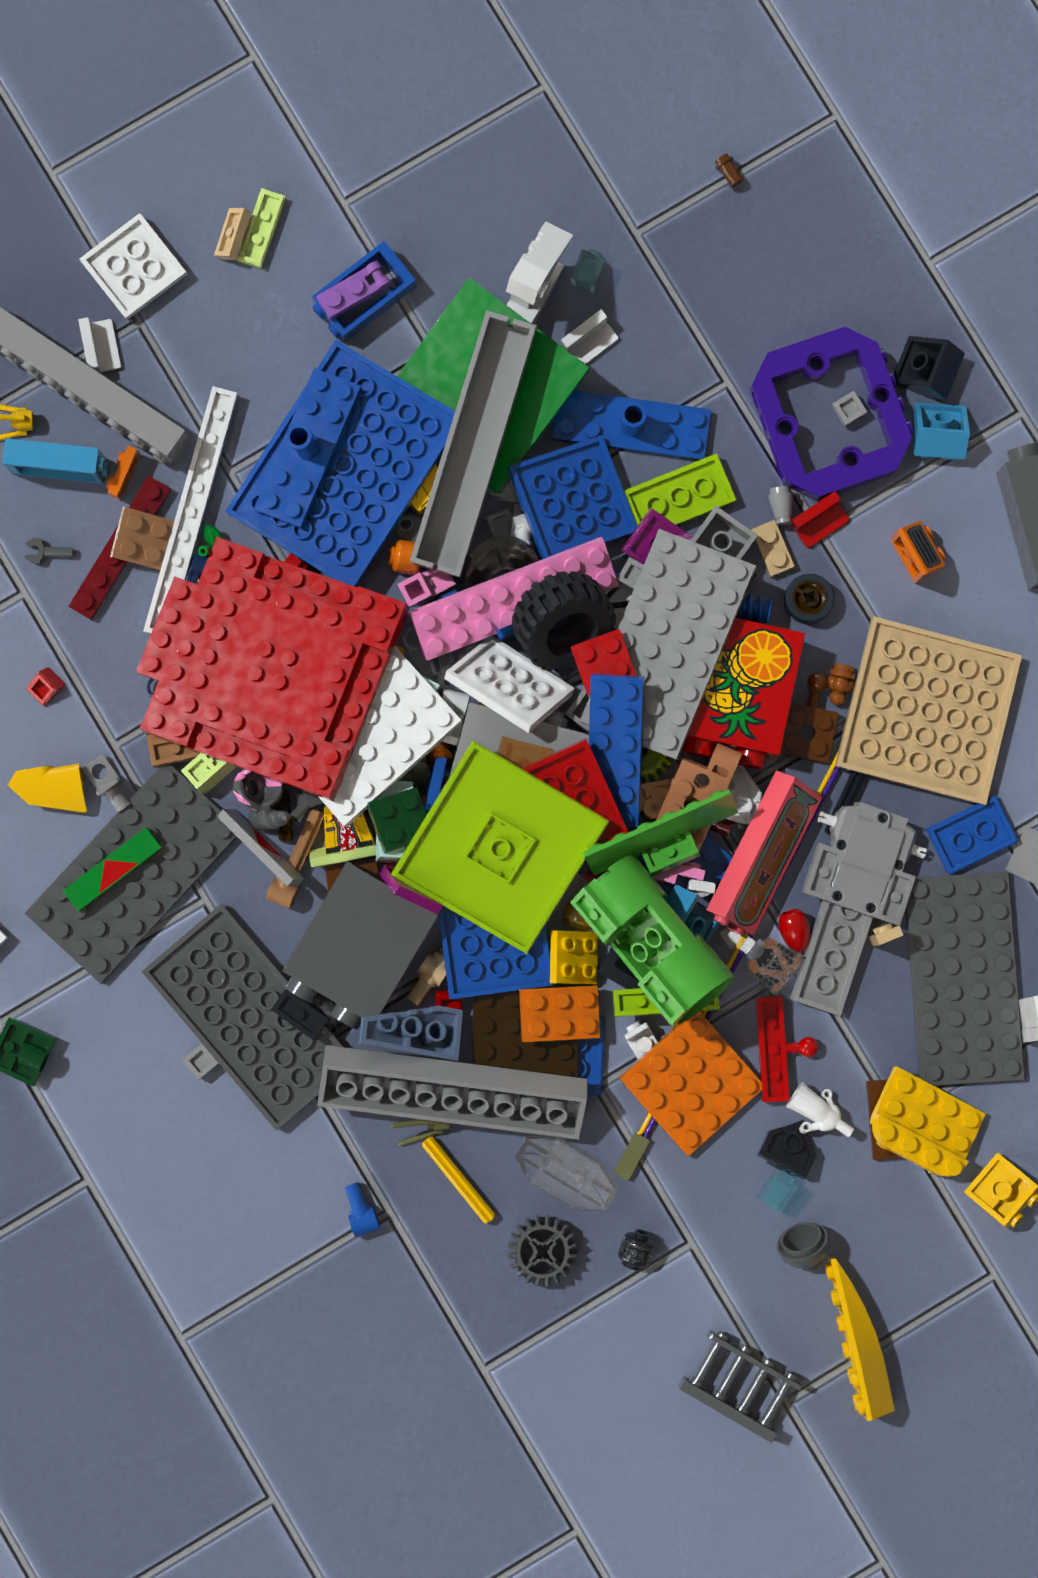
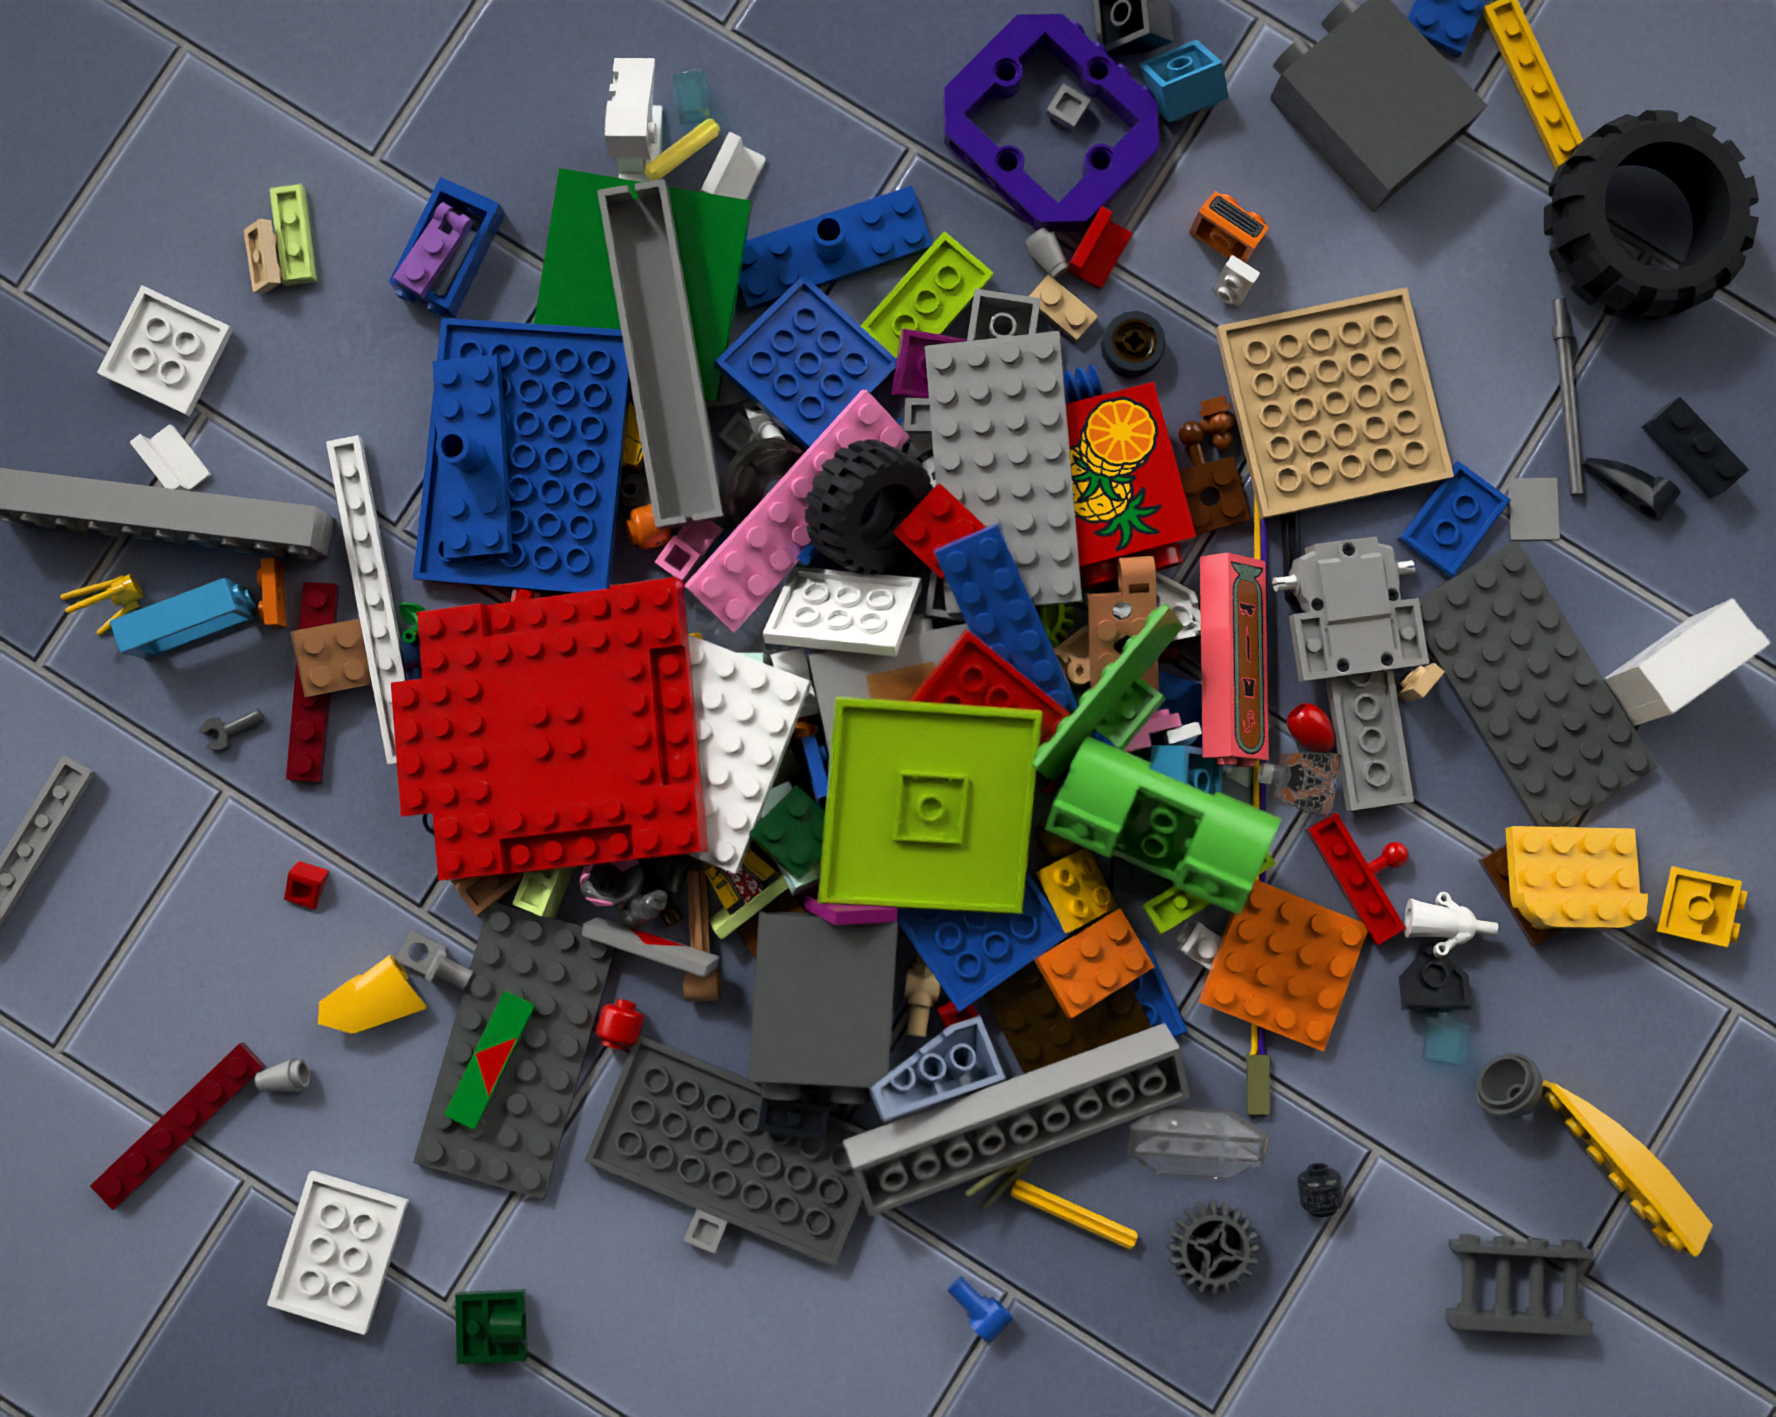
camera: 25 degrees left, 0 degrees up
none -> red head [596,998,645,1051]
none -> light yellow axle [644,118,720,181]
none -> white plate [1211,255,1260,307]

